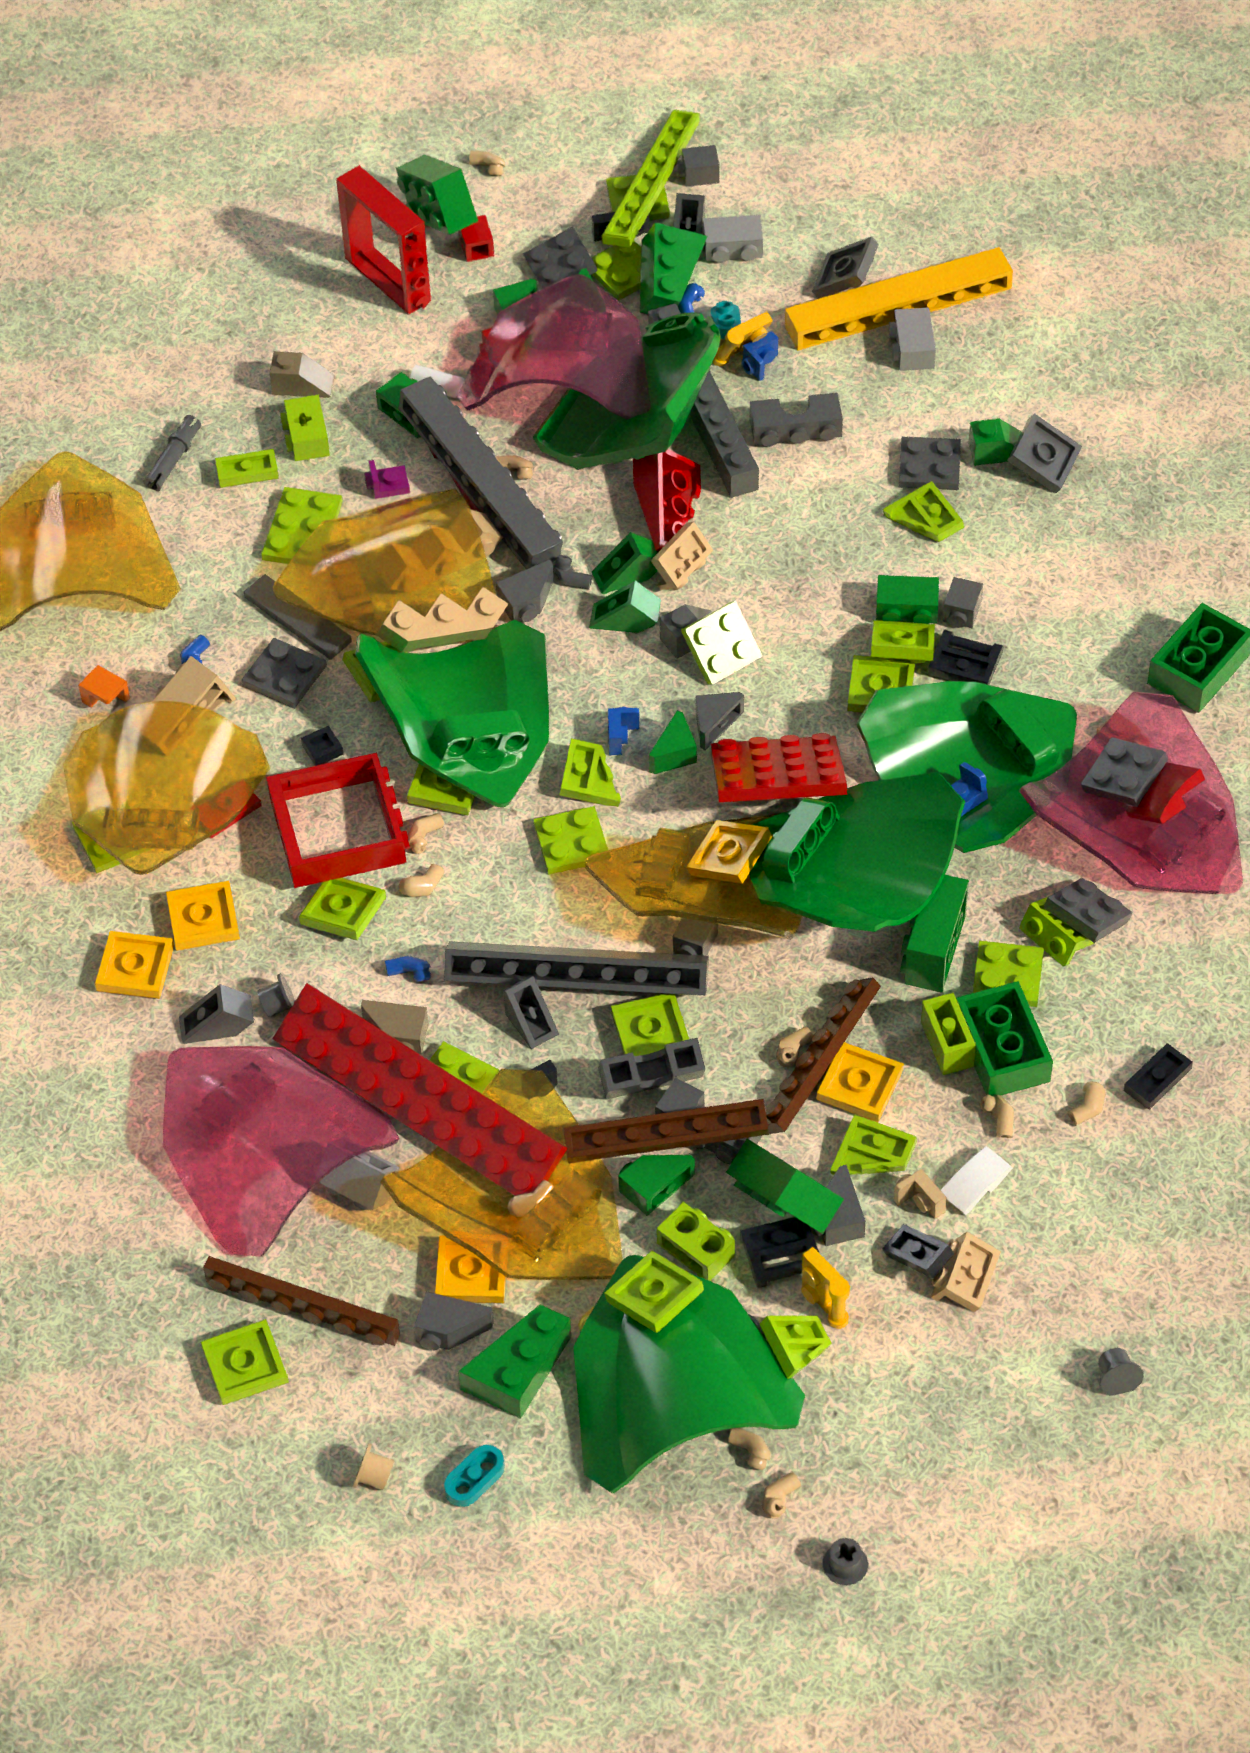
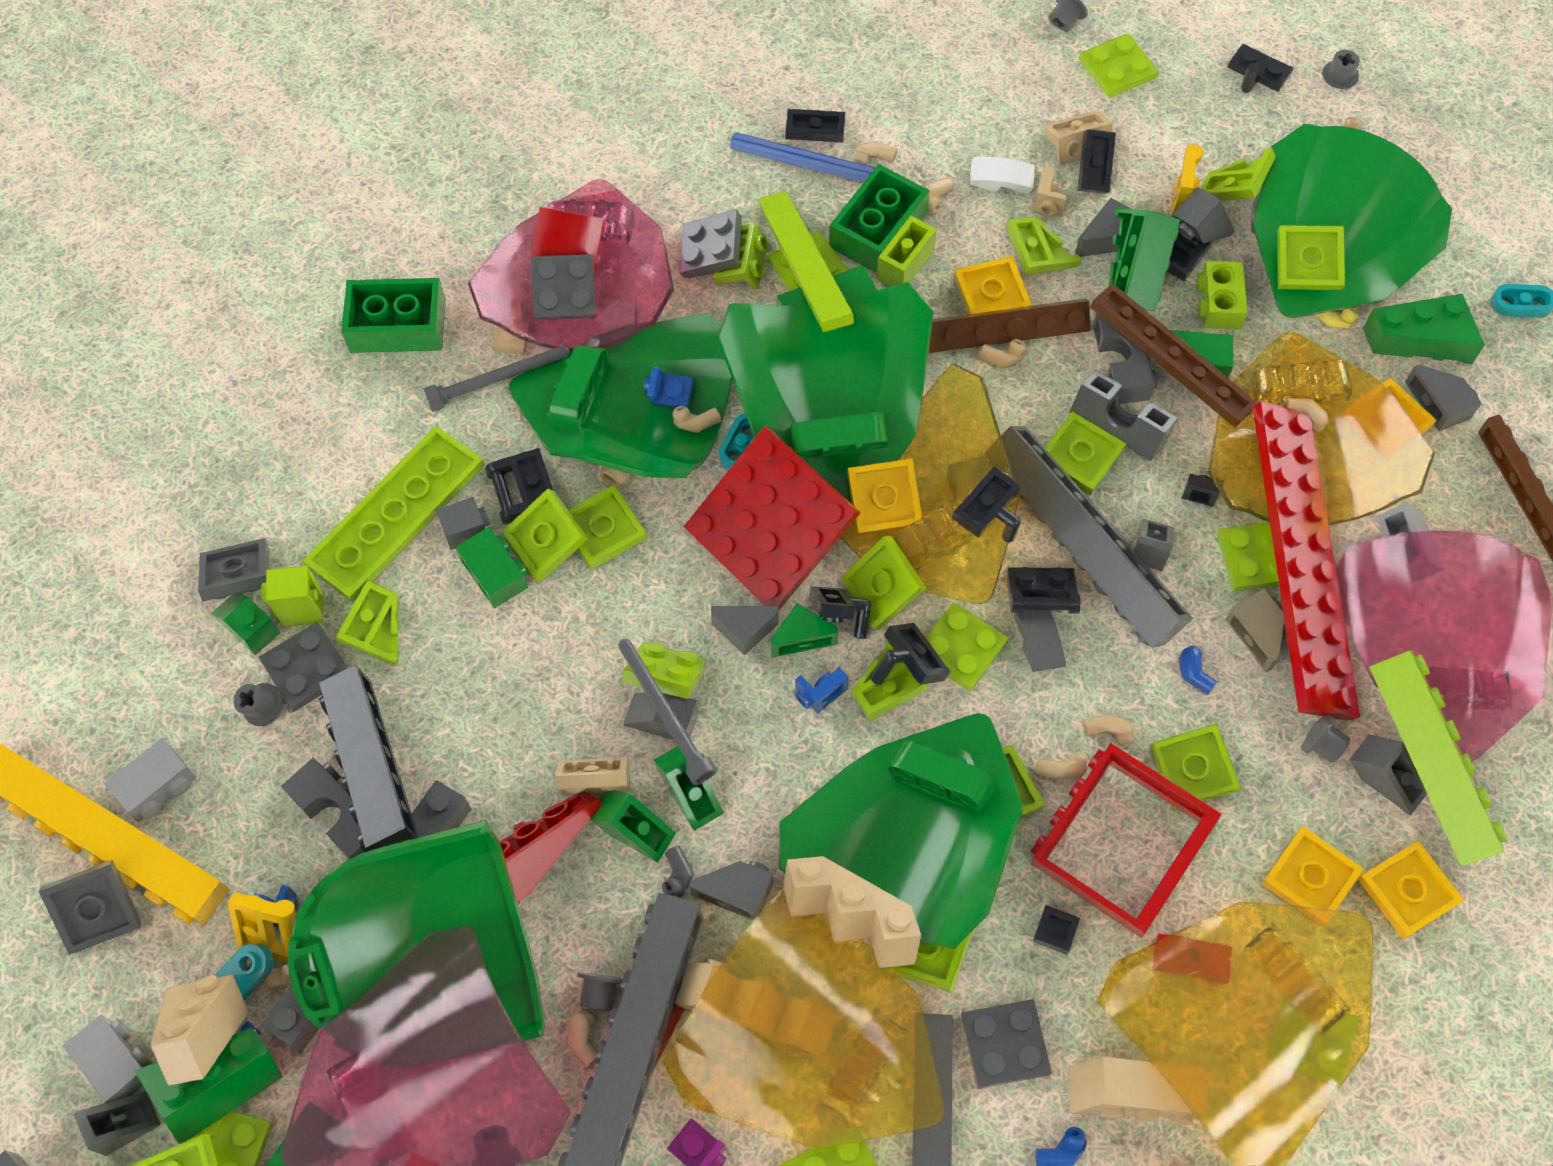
camera: 130 degrees left, 10 degrees up
none -> tan wedge [151,975,249,1085]
none -> dark grey piece [233,683,283,726]
none -> lime brick [261,566,323,627]
none -> lime plate [302,425,485,603]
none -> brick [319,664,419,852]
none -> dark grey piece [423,346,570,412]
none -> dark grey piece [577,972,623,1010]
none -> dark grey piece [618,639,718,785]
none -> axle [731,132,898,183]
none -> lime tile [758,191,854,332]
none -> black plate [809,586,871,639]
none -> lime plate [840,535,927,630]
none -> black plate [871,623,951,685]
none -> black plate [952,466,1021,543]
none -> black plate [1007,567,1081,614]
none -> dark grey slope [1014,610,1066,672]
none -> lime plate [1079,33,1159,98]
none -> dark grey slope [1173,186,1235,244]
none -> black plate [1227,44,1294,93]
none -> lime brick [1369,650,1508,867]

